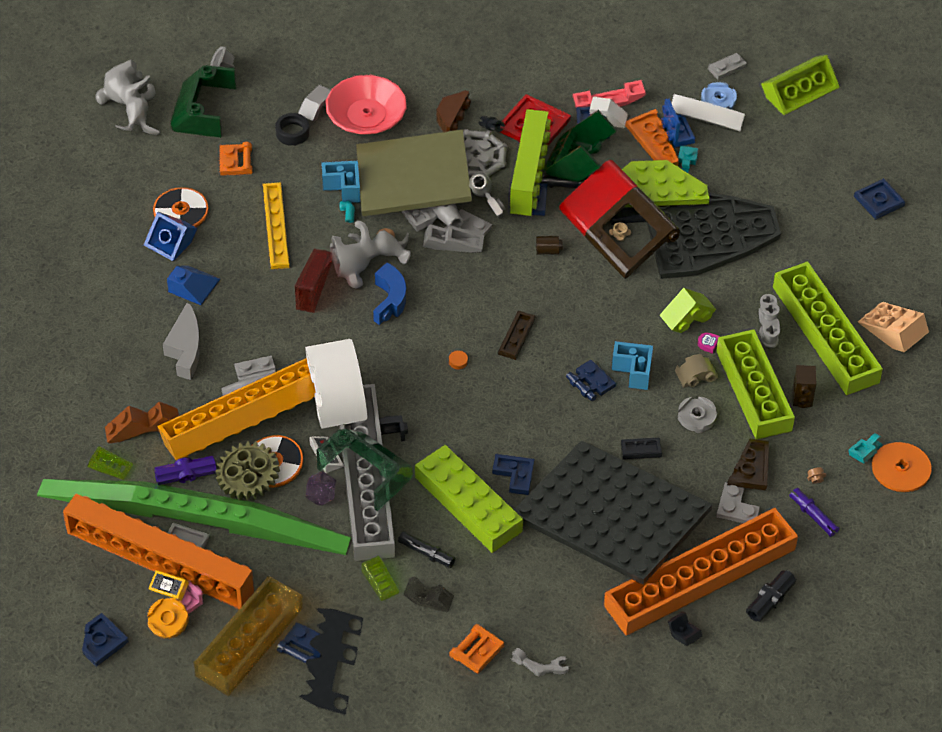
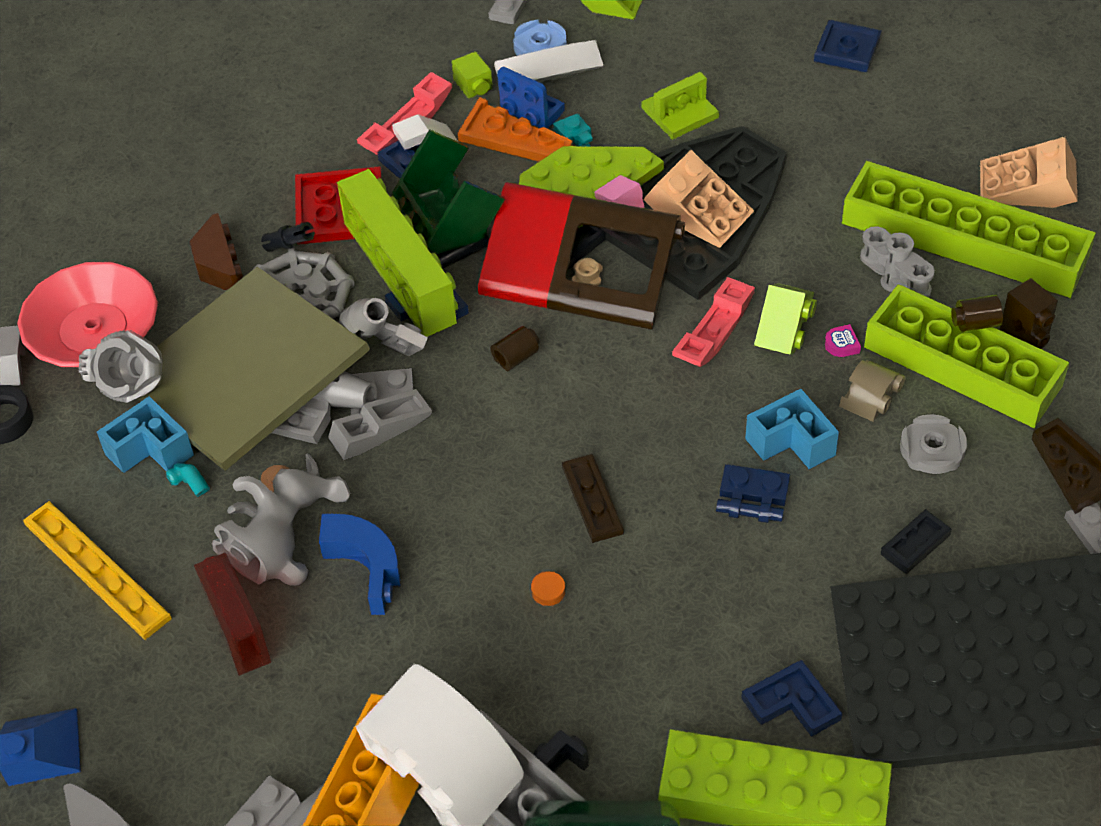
camera: 35 degrees left, 0 degrees up
none -> light grey helmet [79,330,162,403]
none -> lime brick [452,51,493,99]
none -> bright pink brick [594,175,645,208]
none -> lime bracket [641,72,719,140]
none -> light nougat slope [643,150,754,248]
none -> coral slope [672,277,755,367]
none -> dark brown brick [951,295,1003,332]

